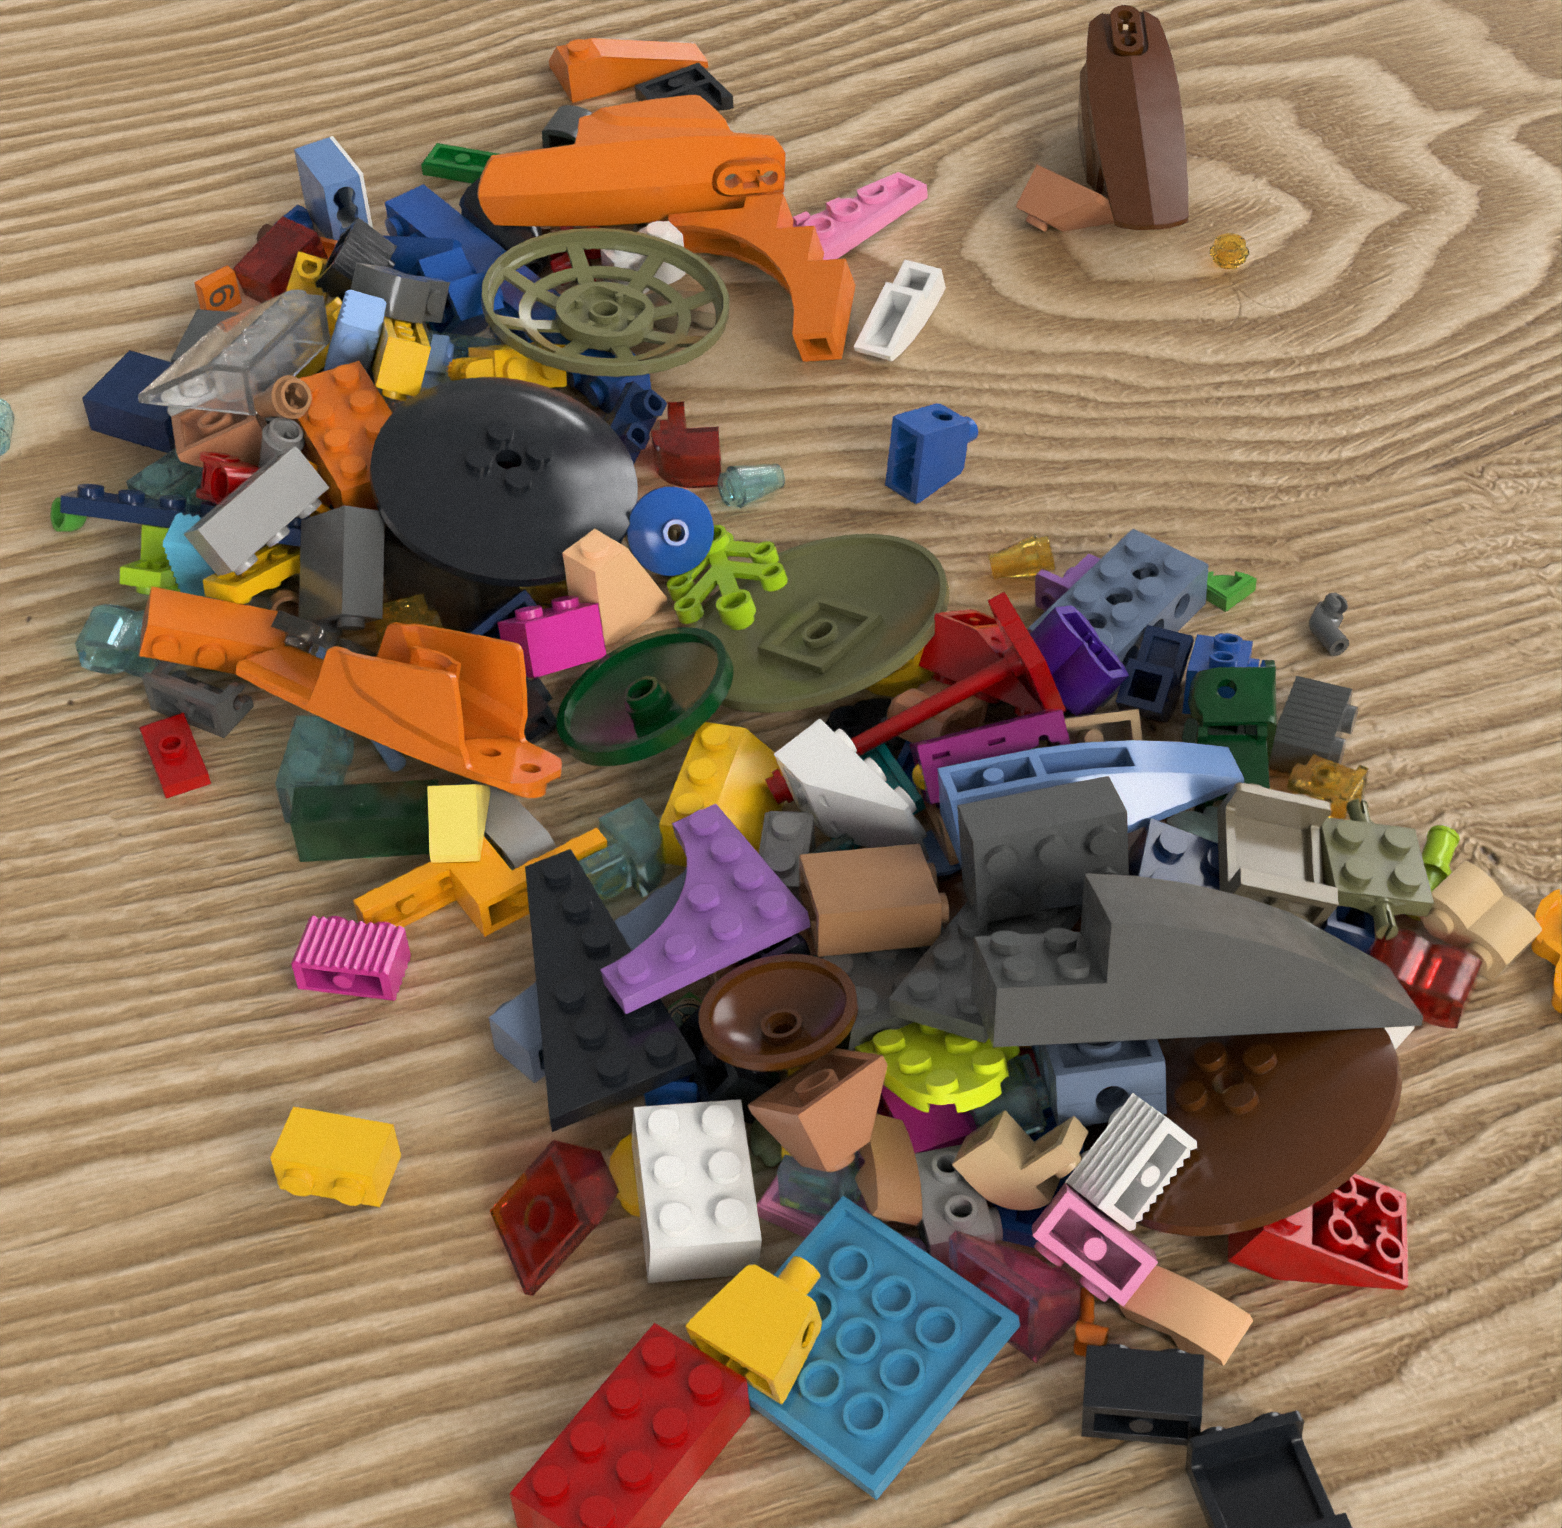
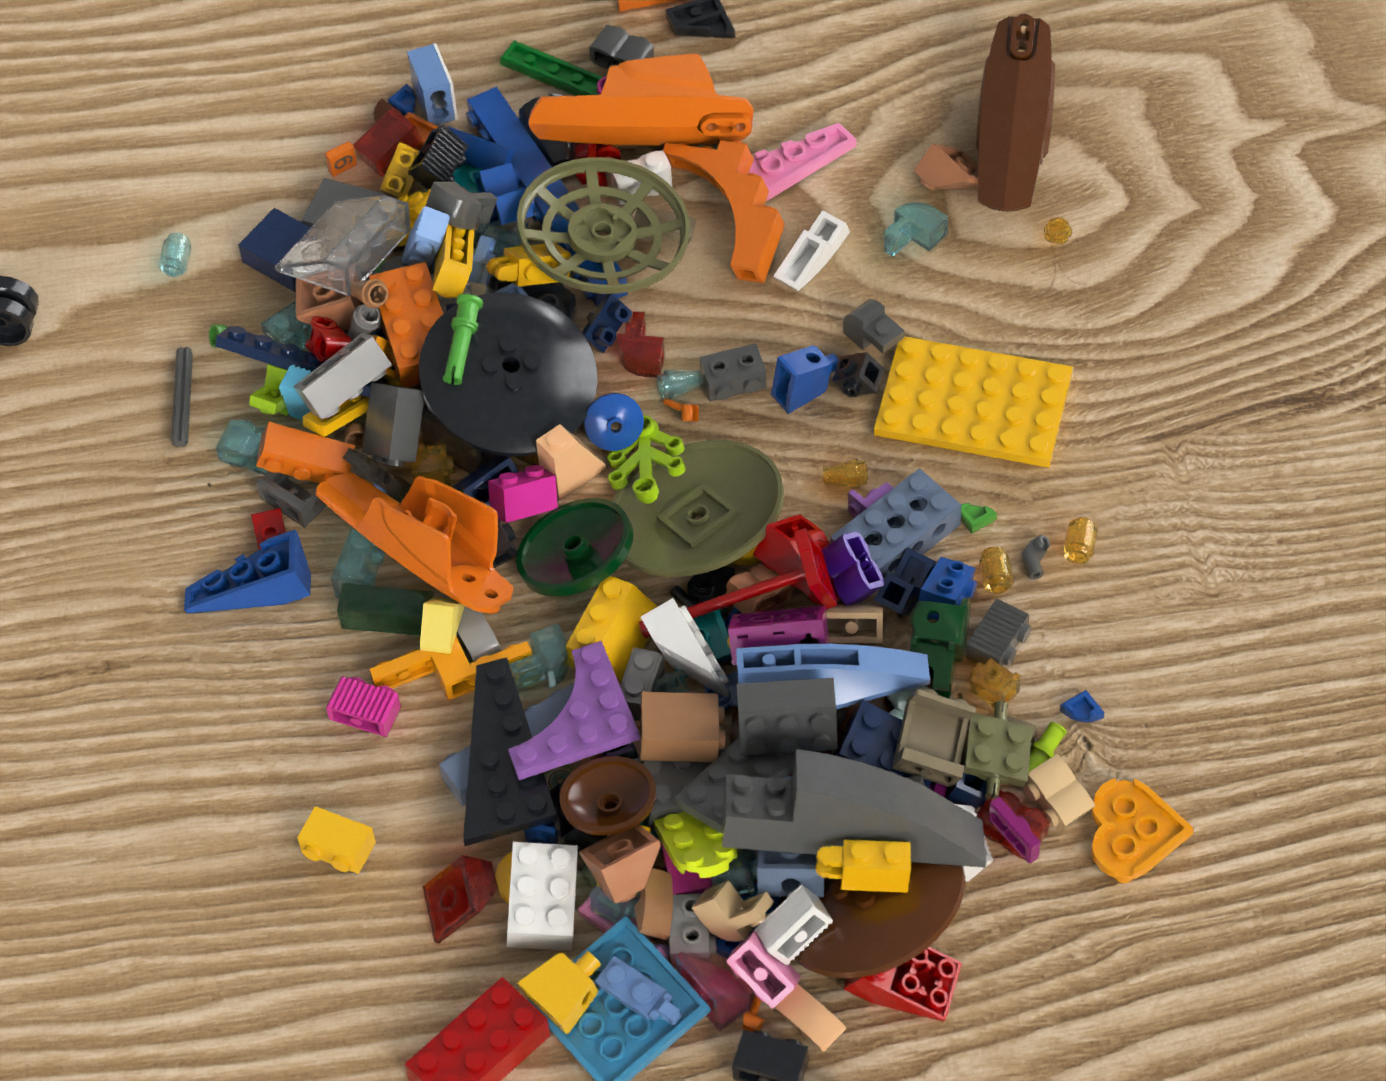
camera: 10 degrees right, 10 degrees up
none -> dark grey axle [171,347,193,447]
none -> blue wedge [184,530,311,613]
none -> bright green pin [443,294,483,385]
none -> medium blue hinge [594,956,682,1026]
none -> orange hand [663,398,699,421]
none -> dark grey brick [700,343,767,402]
none -> yellow hinge [815,840,911,893]
none -> black brick [832,352,885,397]
none -> dark grey brick [843,299,905,353]
none -> yellow plate [874,336,1073,468]
none -> clear light blue brick [884,202,948,257]
none -> clear yellow brick [979,547,1014,594]
none -> magenta plate [989,797,1041,864]
none -> blue tile [1060,690,1105,722]
none -> clear yellow brick [1063,517,1099,564]

